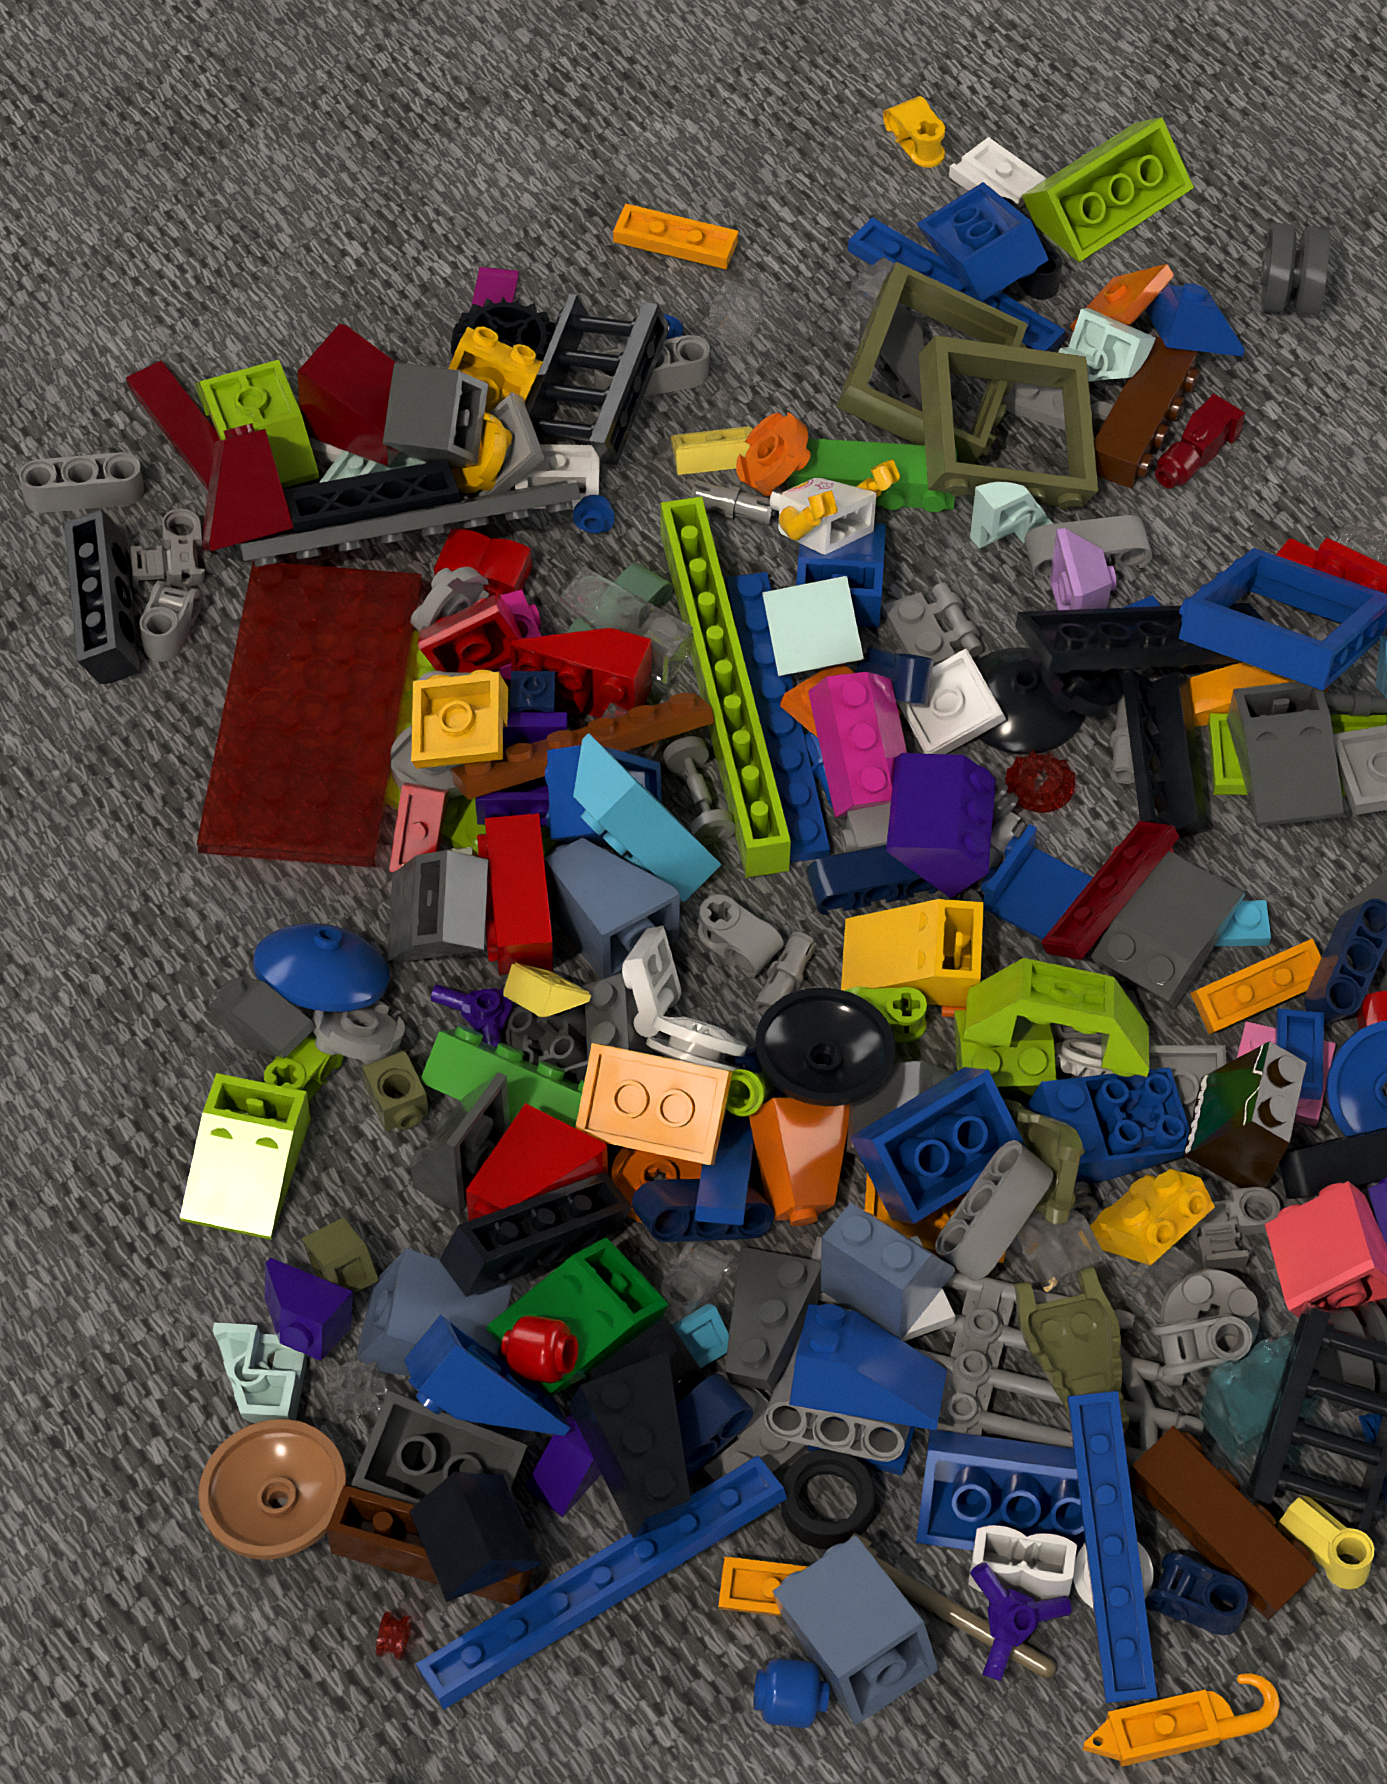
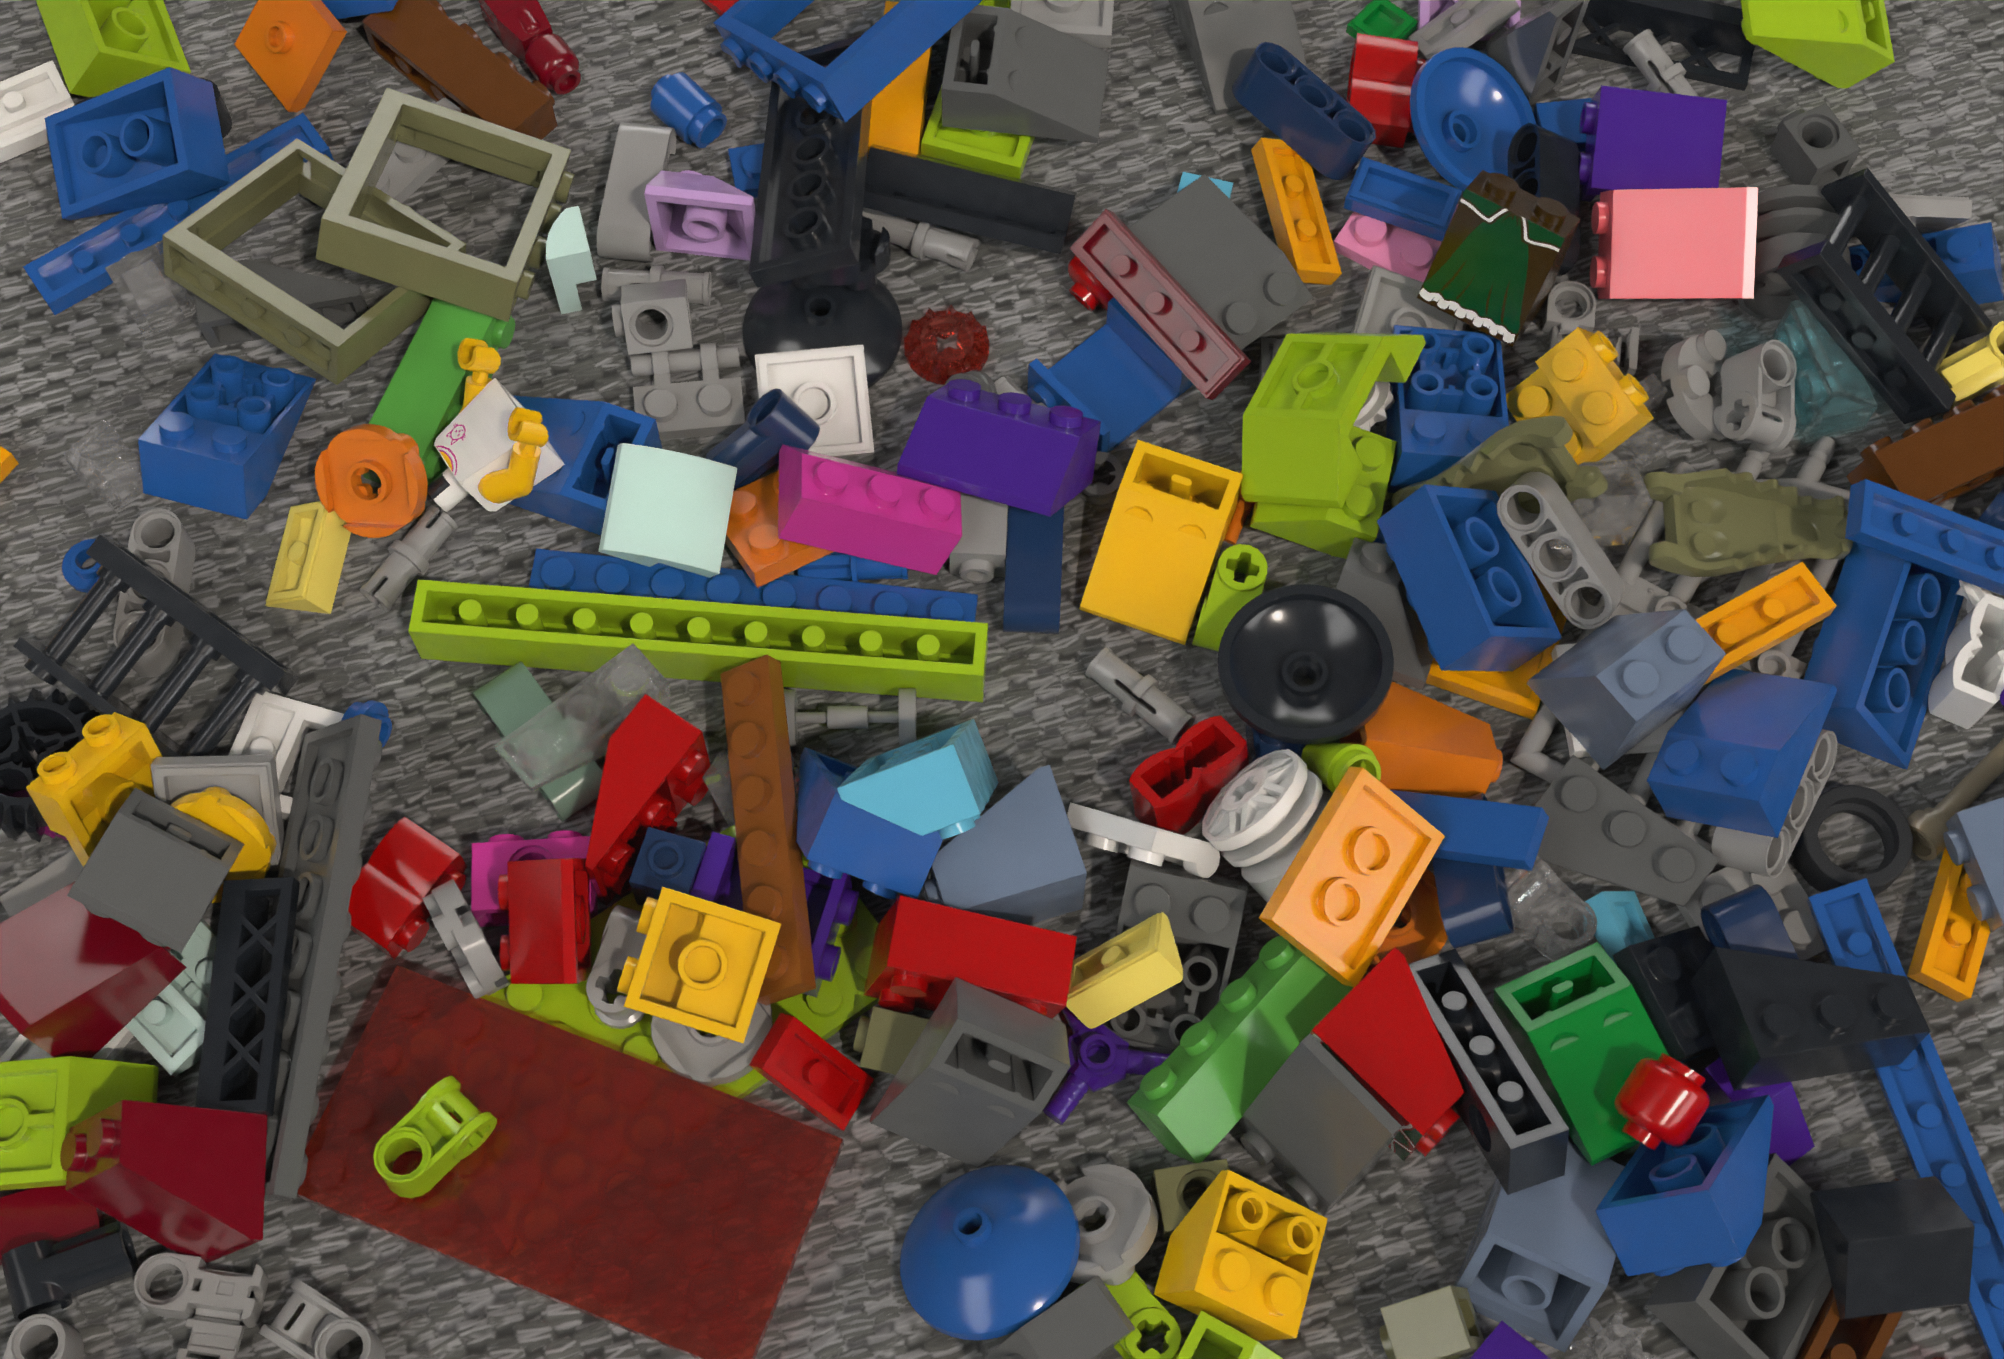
camera: 75 degrees left, 10 degrees up
light grey piece [698,894,784,979] -> none
light aqua slope [1059,308,1156,382] -> none
none -> black piece [1,1221,138,1321]
none -> blue slope [138,353,316,520]
none -> lime piece [373,1076,497,1198]
none -> light grey pin [601,265,712,306]
none -> light grey brick [612,279,693,355]
none -> blue brick [650,72,727,148]
none -> red brick [1129,715,1249,835]
none -> yellow slope [1153,1170,1328,1341]
none -> light orange plate [1695,561,1837,685]

